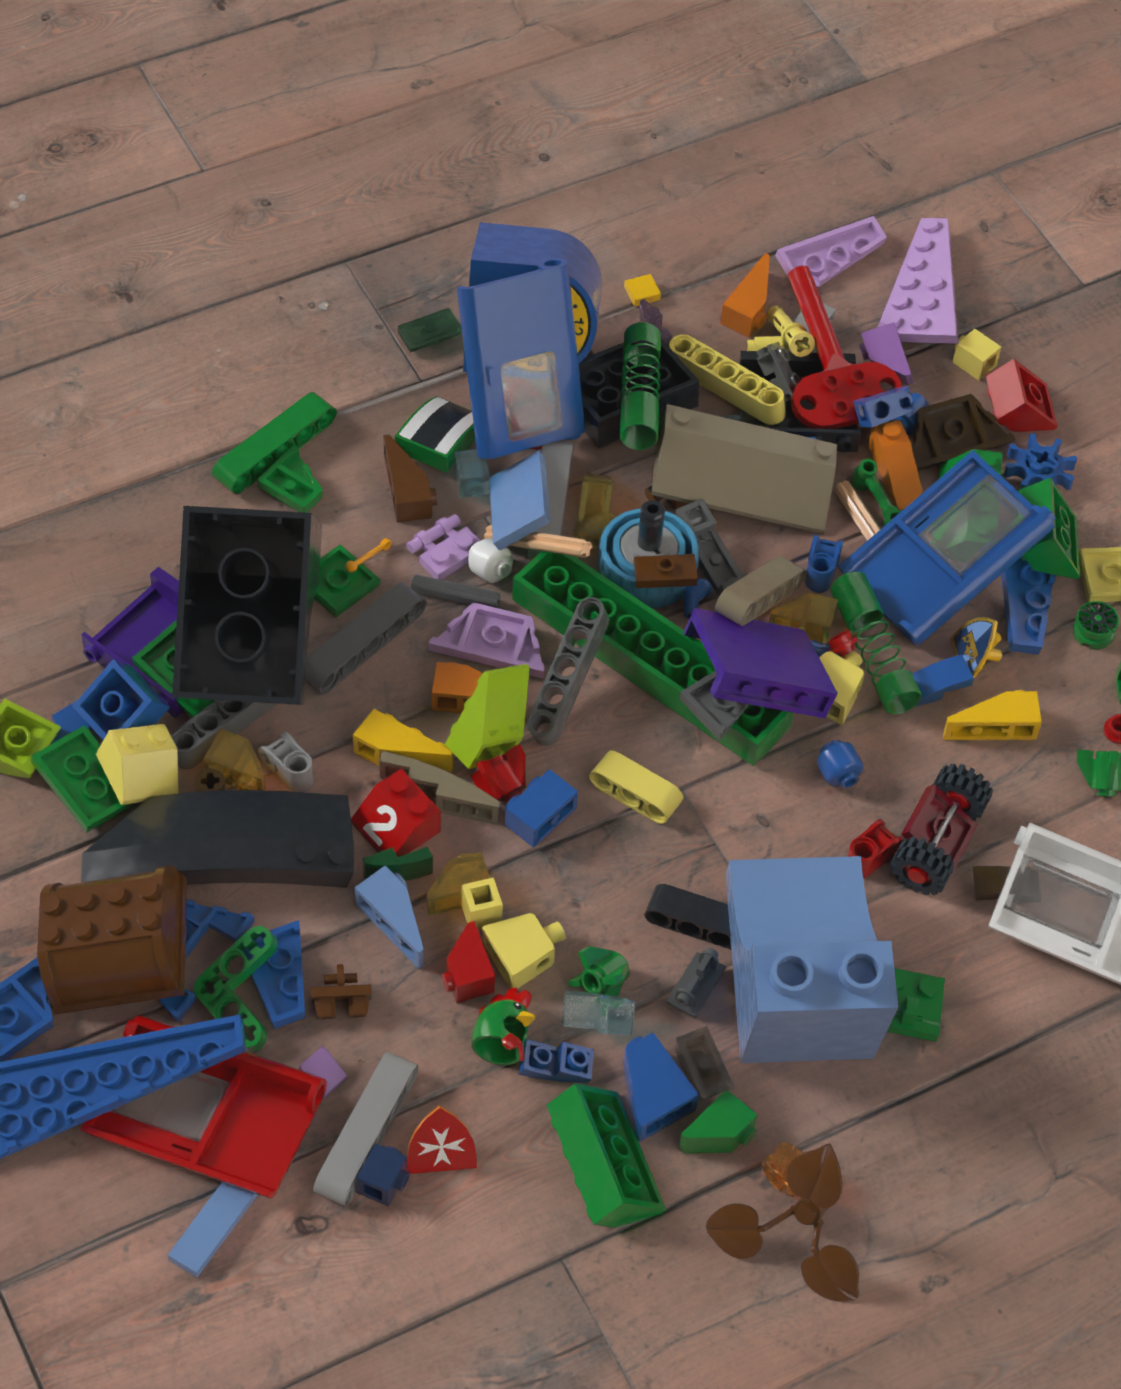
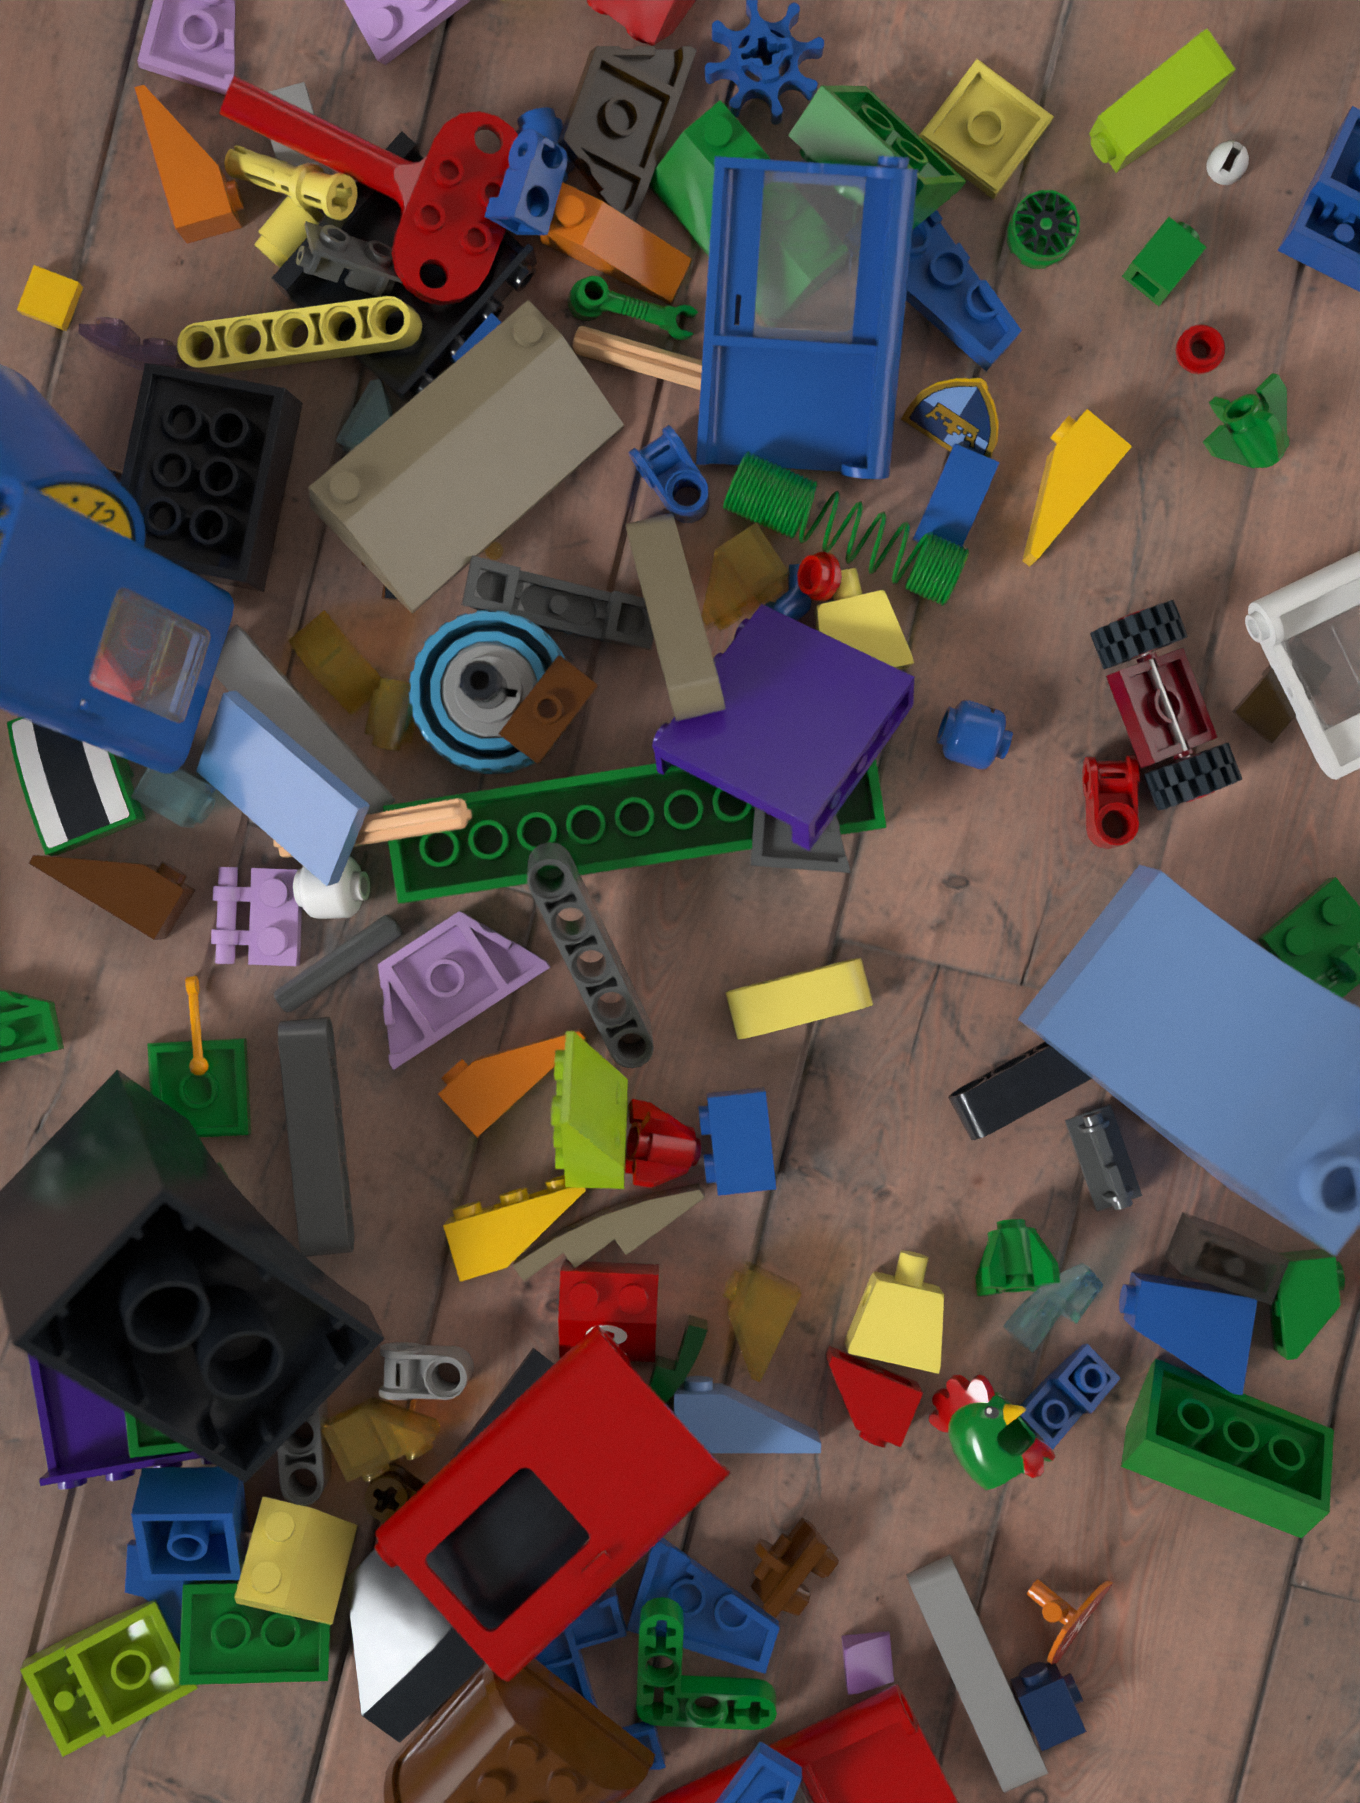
camera: 40 degrees left, 35 degrees up
light yellow brick [461,877,503,931] -> none
green piece [620,322,661,450] -> none
blue arm [683,579,712,618] -> none
medium lavender slope [859,322,913,385] -> none
none -> red piece [375,1325,731,1682]

